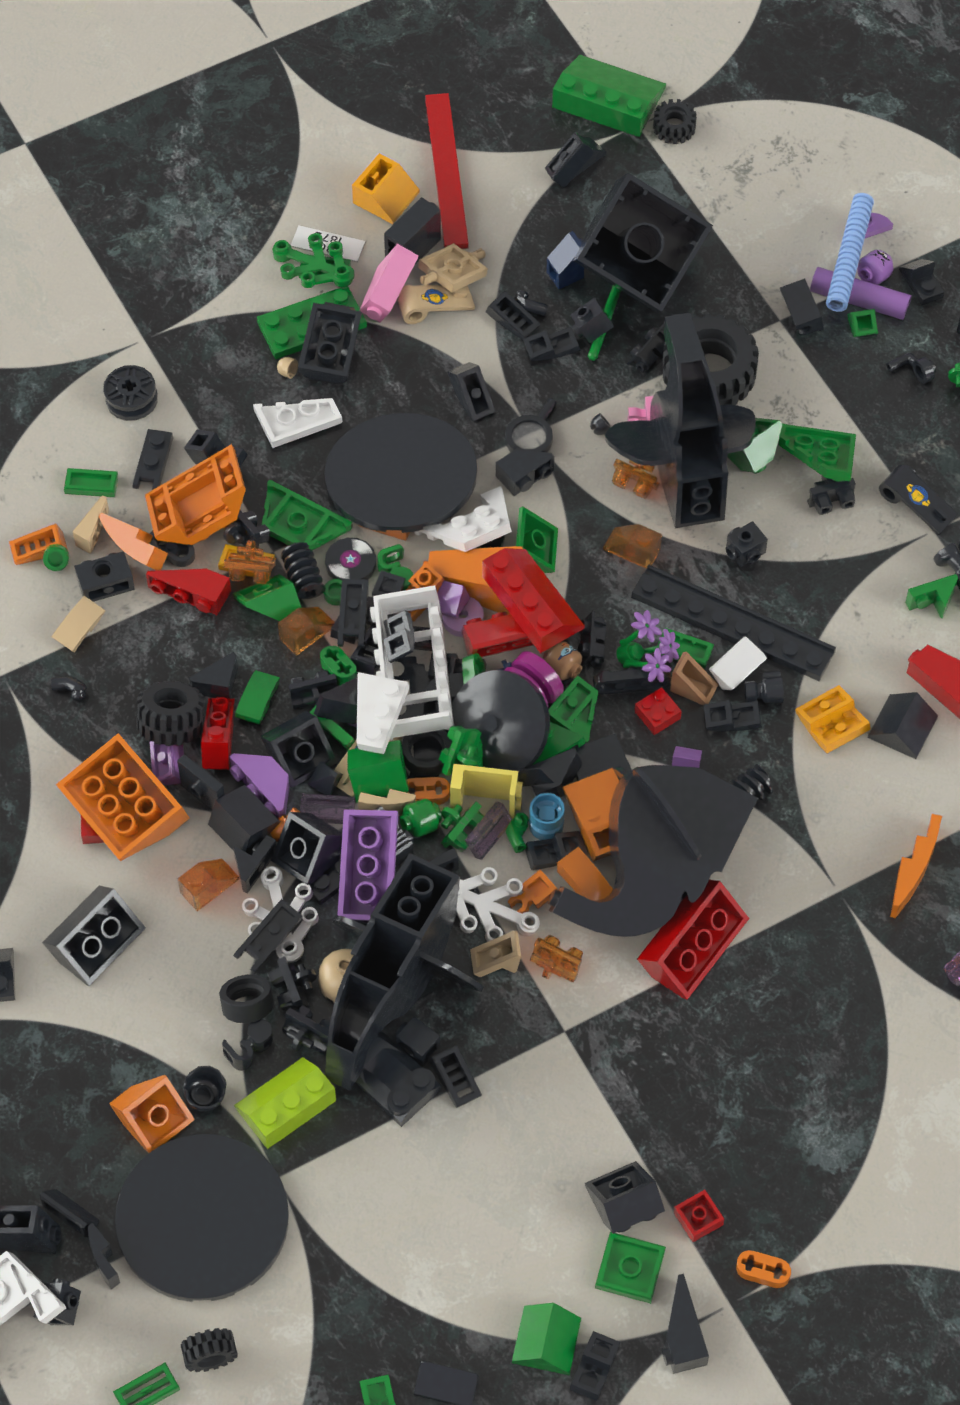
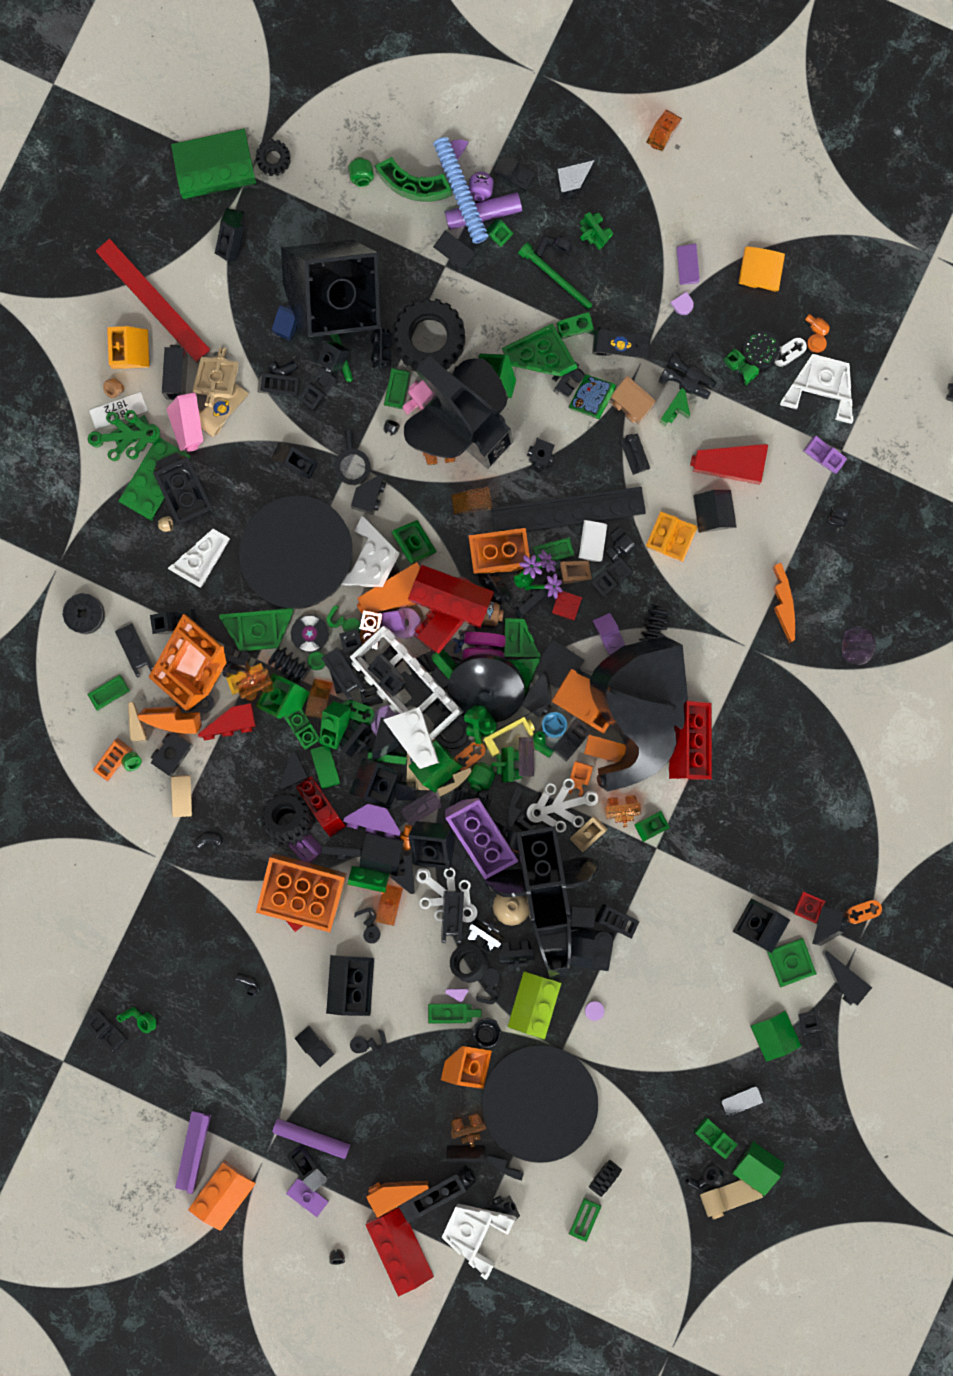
camera: 35 degrees left, 25 degrees up
none -> medium nougat tile [103,378,124,398]
none -> green slope [284,709,320,750]
none -> green slope [319,701,351,750]
none -> green plate [347,866,390,893]
none -> green head [348,157,374,187]
none -> black leg [350,1029,387,1054]
none -> black leg [354,907,381,944]
none -> green brick [375,157,452,202]
none -> green tile [384,368,410,409]
none -> green hinge [428,1003,482,1024]
none -> lavender slope [445,988,469,1002]
none -> clear orange hips [451,1113,486,1147]
none -> orange slope [469,528,530,574]
none -> green piece [518,242,592,309]
none -> green leg [556,312,594,339]
none -> tile [568,374,617,419]
none -> lavender tile [585,1001,604,1021]
none -> medium nougat slope [610,376,656,425]
none -> black hinge [620,433,651,475]
none -> green slope [634,811,670,842]
none -> black slope [812,906,850,946]

